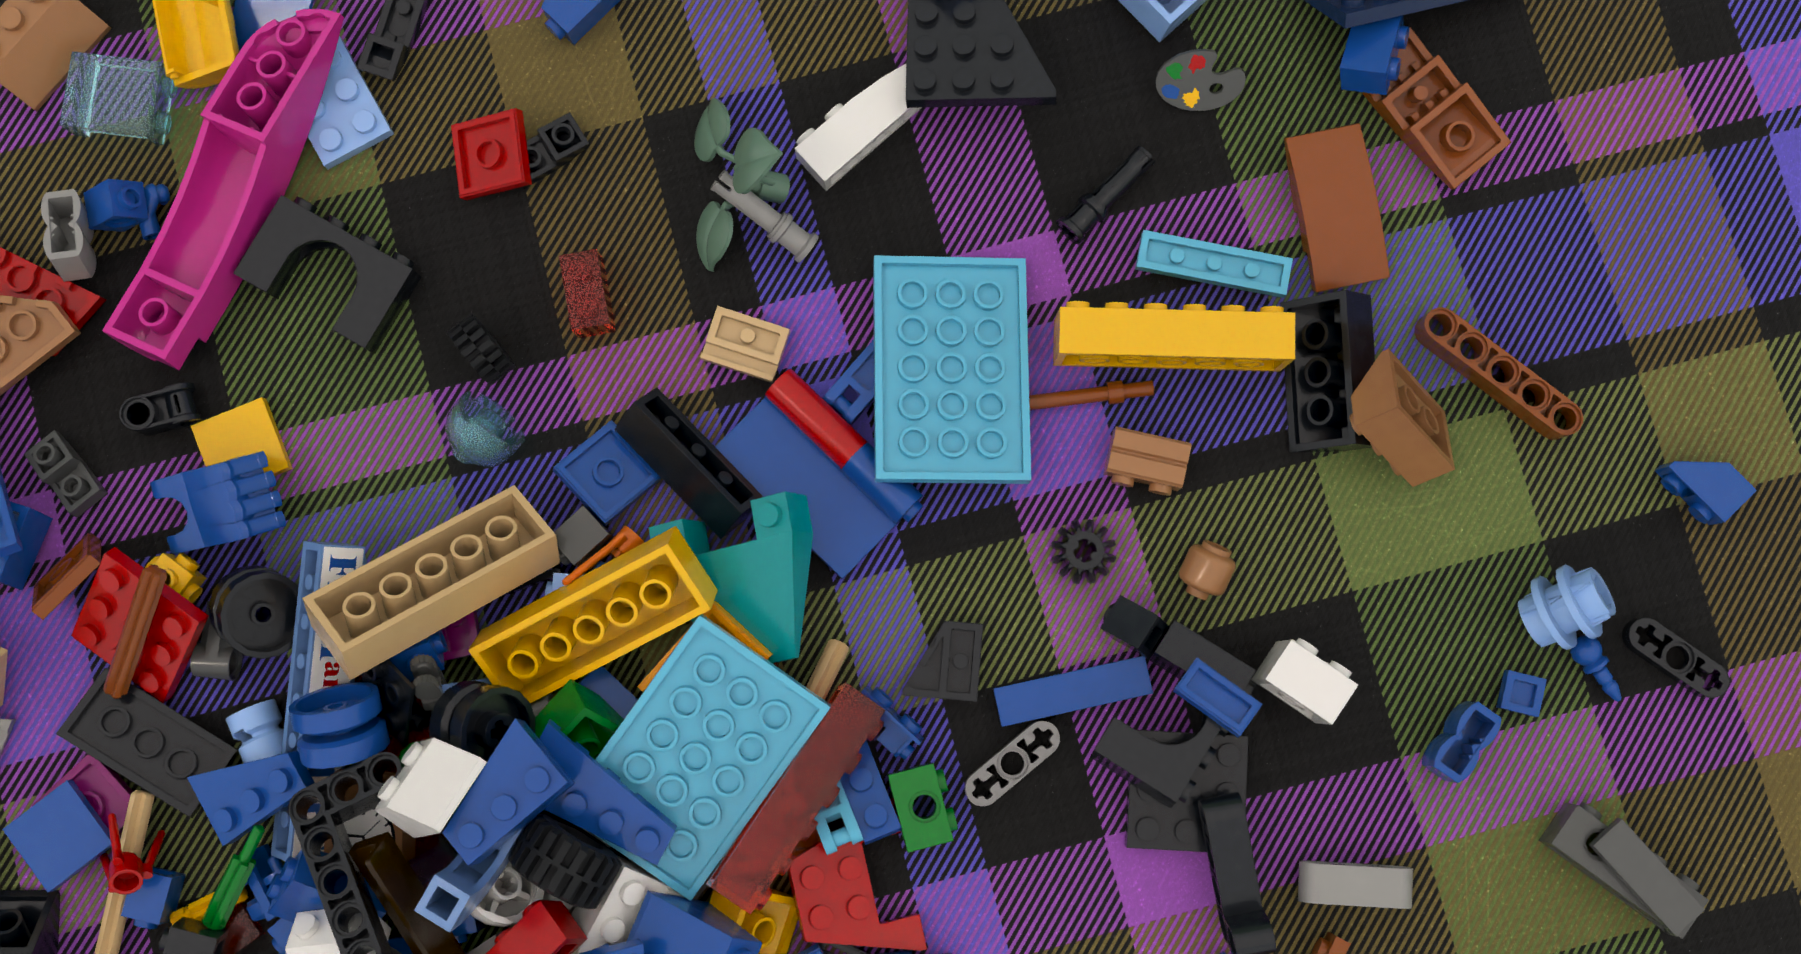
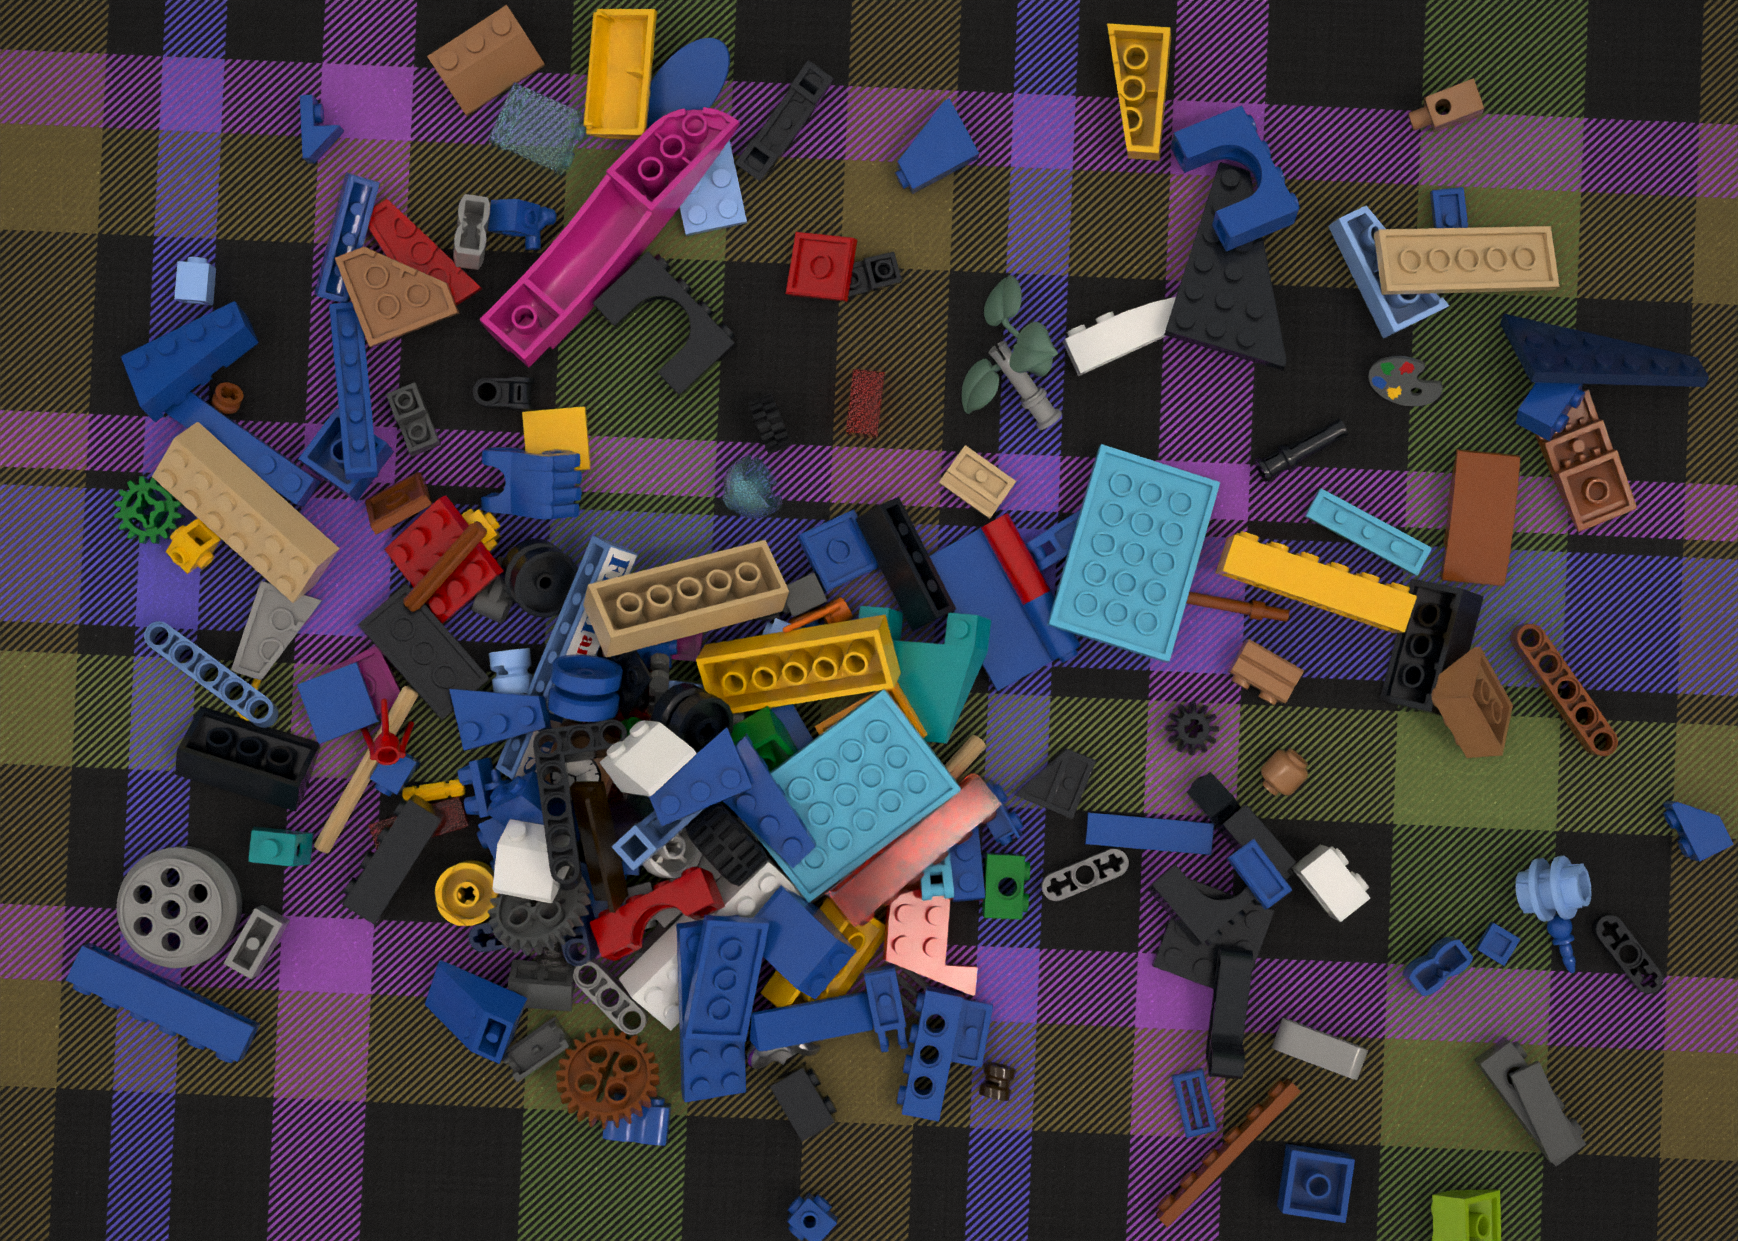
camera: 15 degrees right, 5 degrees up
green axle [202,825,265,930] -> none

